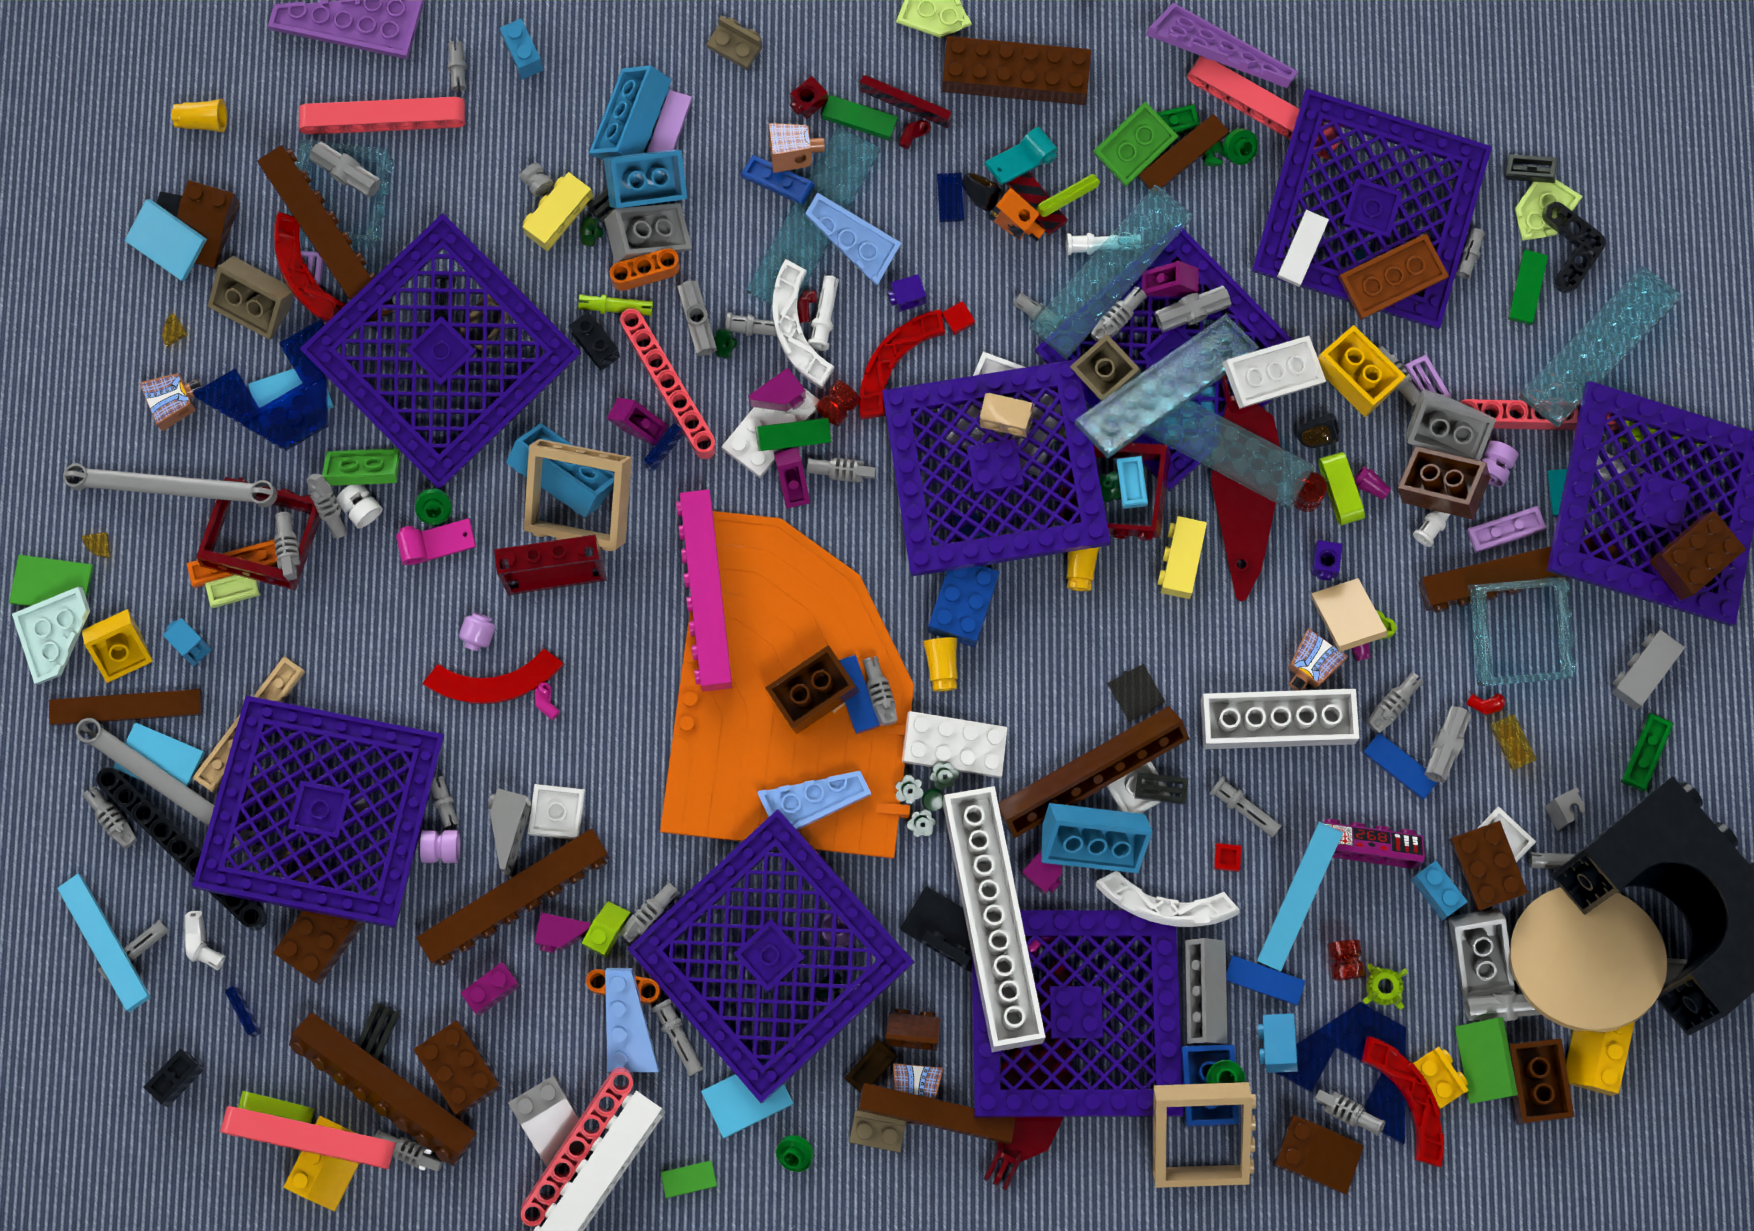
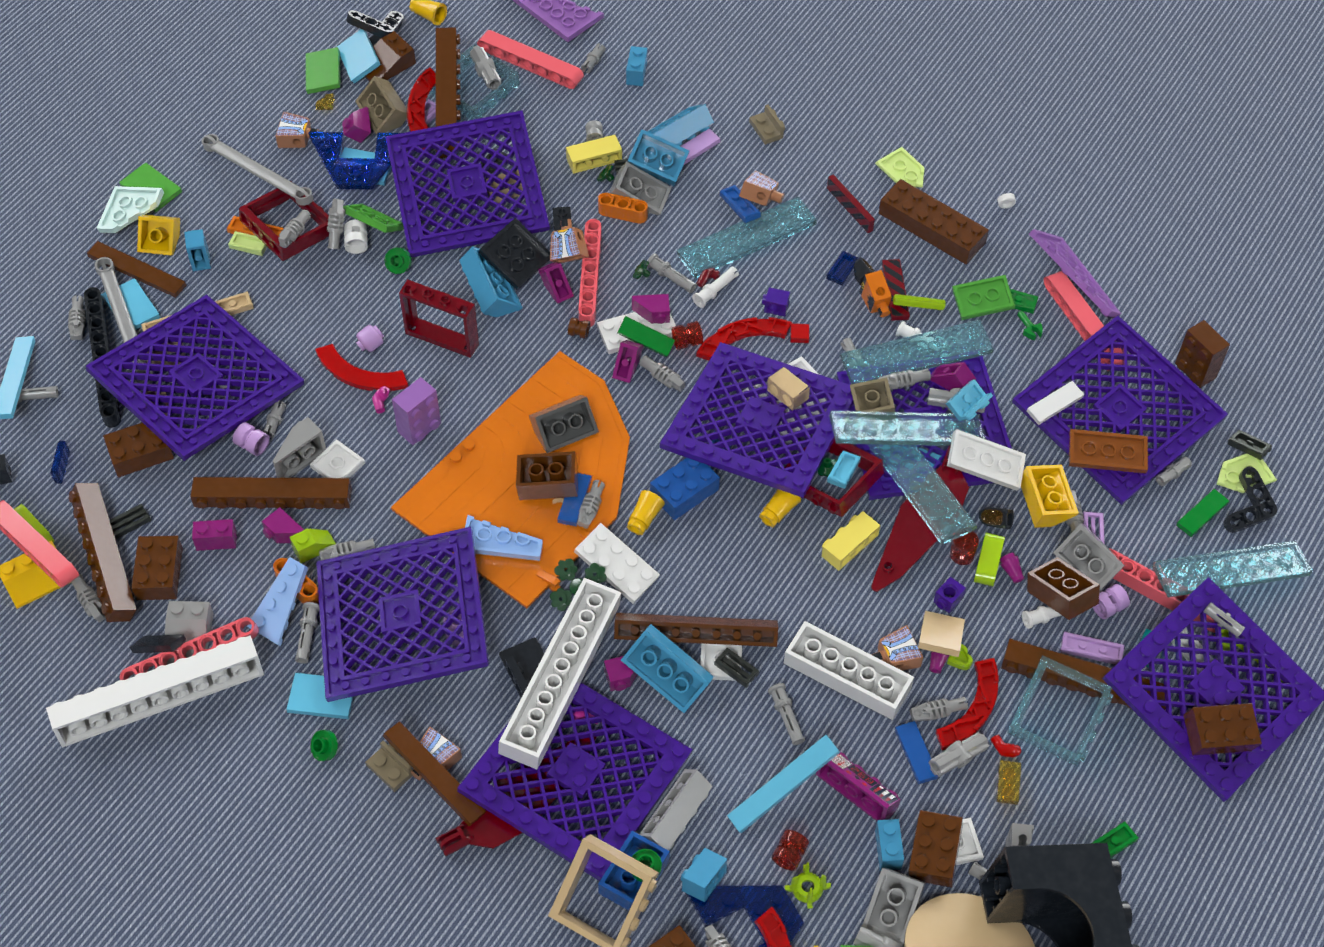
camera: 30 degrees right, 20 degrees down
clear yellow tile [82,532,111,558] -> none
white arm [185,911,226,970] -> none
dark pink door [396,518,476,565] -> none
tan window [524,439,632,551] -> none
lime pin [578,294,653,317] -> none
clear blue tile [644,423,683,473] -> none
bright green tile [660,1160,718,1199] -> none
dark pink brick [676,489,733,692] -> none
light grey piece [677,280,717,356] -> none
white tile [772,259,834,389] -> none
dark red brick [790,76,828,120] -> none
light blue wing [805,193,901,286] -> none
green tile [822,95,898,141] -> none
dark brown tile [844,1039,898,1093] -> none
reddish brown slope [886,1009,940,1051] -> none
dark red arm [898,120,931,149] -> none
teal door [984,127,1058,186] -> none
white tile [1096,871,1240,927] -> none
clear smoke piece [1107,664,1165,722] -> none
reddish brown tile [1138,114,1229,195] -> none
red tile [1213,843,1242,872] -> none
green plate [1223,128,1258,165] -> none
blue tile [1226,955,1306,1006] -> none
light grey brick [1611,629,1685,711] -> none
none -> black tile [130,634,186,653]
none -> bright green tile [306,47,340,94]
none -> magenta slope [342,107,371,143]
none -> black beam [346,10,404,38]
none -> medium lavender brick [392,377,441,445]
none -> black plate [478,218,550,290]
none -> dark grey slope [529,395,599,453]
none -> torso [550,219,589,263]
none -> reddish brown wheel [568,317,590,339]
none -> red tile [935,658,999,751]
none -> medium azure bracket [945,379,993,421]
none -> reddish brown brick [1175,320,1230,388]
none -> light grey pin [1203,602,1245,637]

